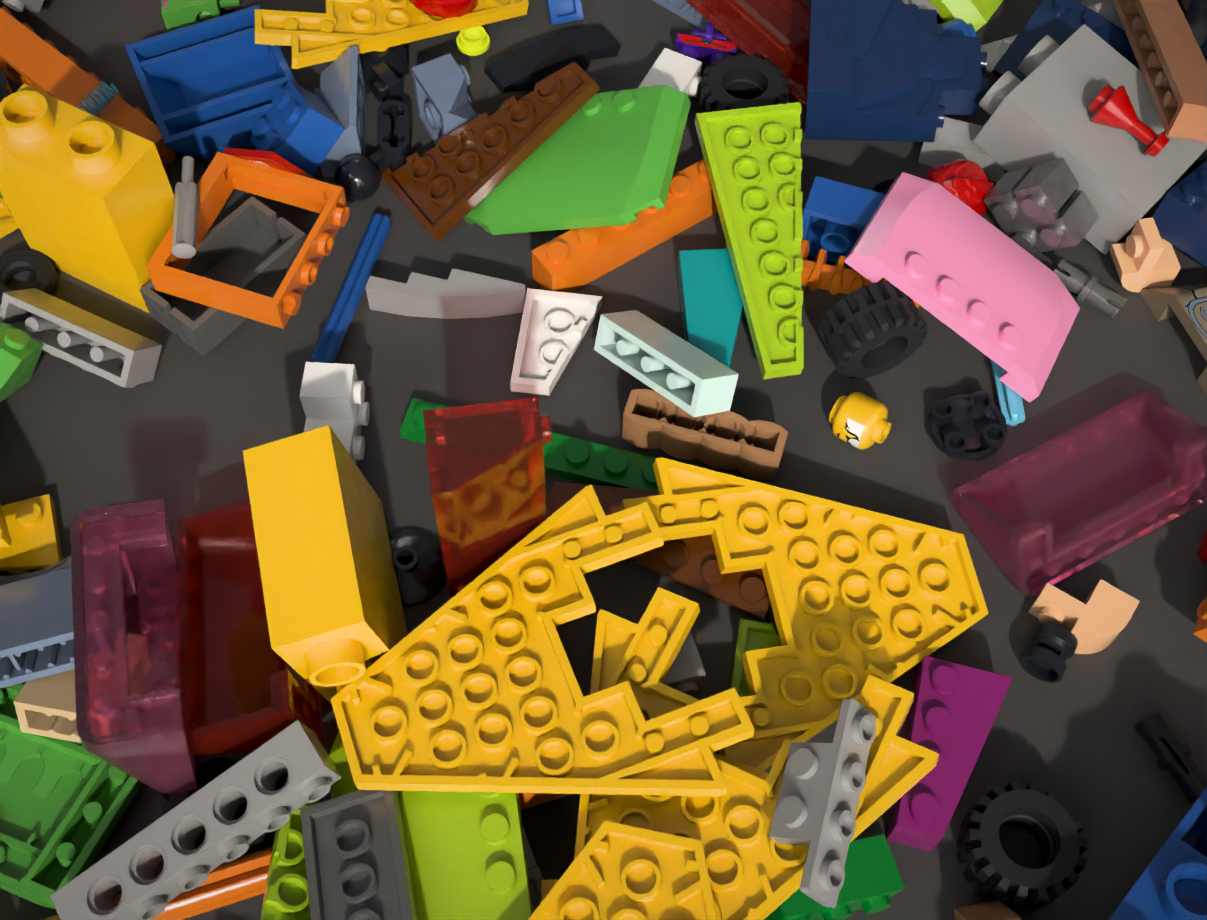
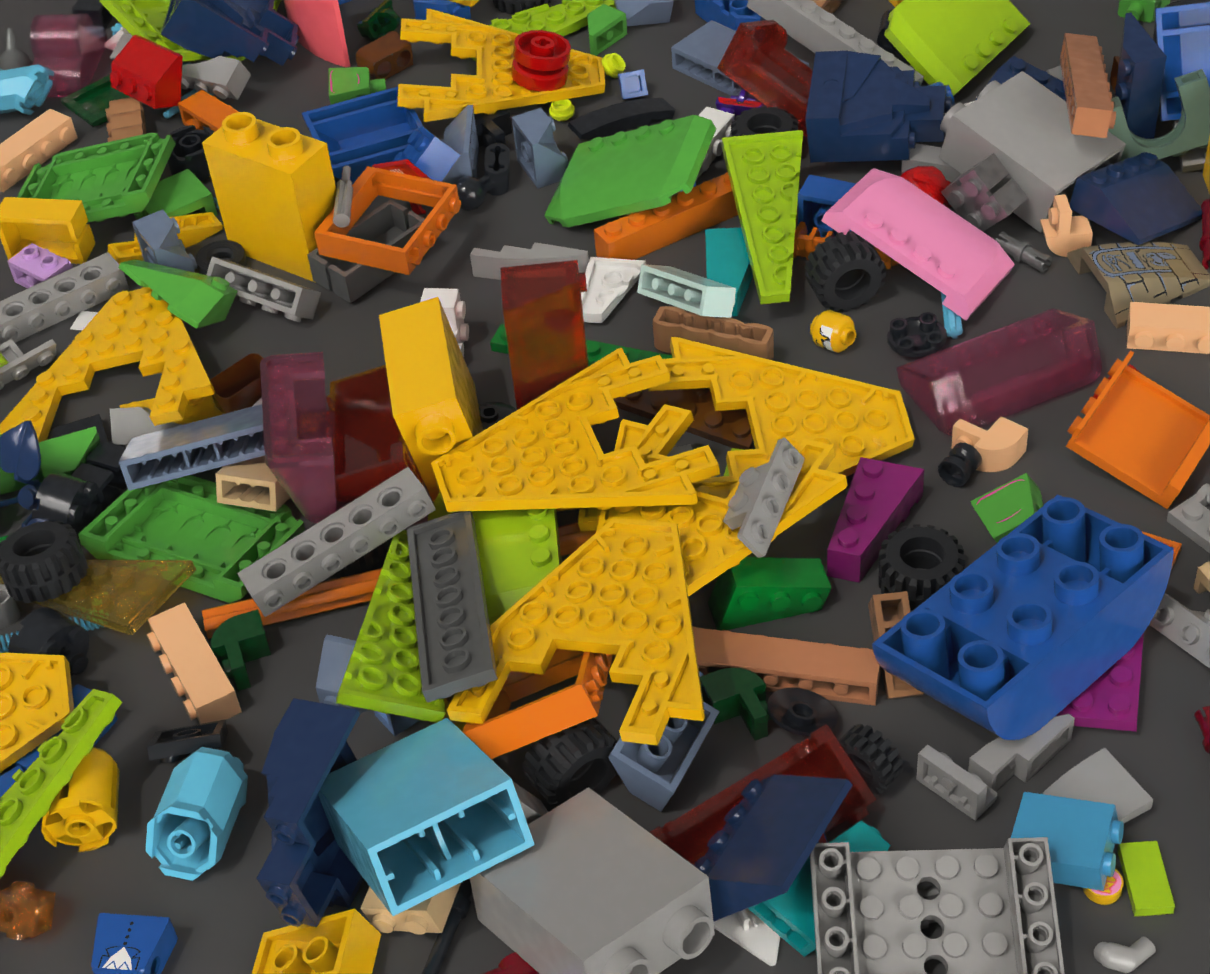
camera: 10 degrees right, 15 degrees down
blue axle [312,213,391,363] -> none
reddish brown wing [380,62,600,242] -> none
red piece [1087,84,1170,157] -> none
none -> reddish brown piece [210,353,279,414]
none -> bright green torso [970,473,1043,543]

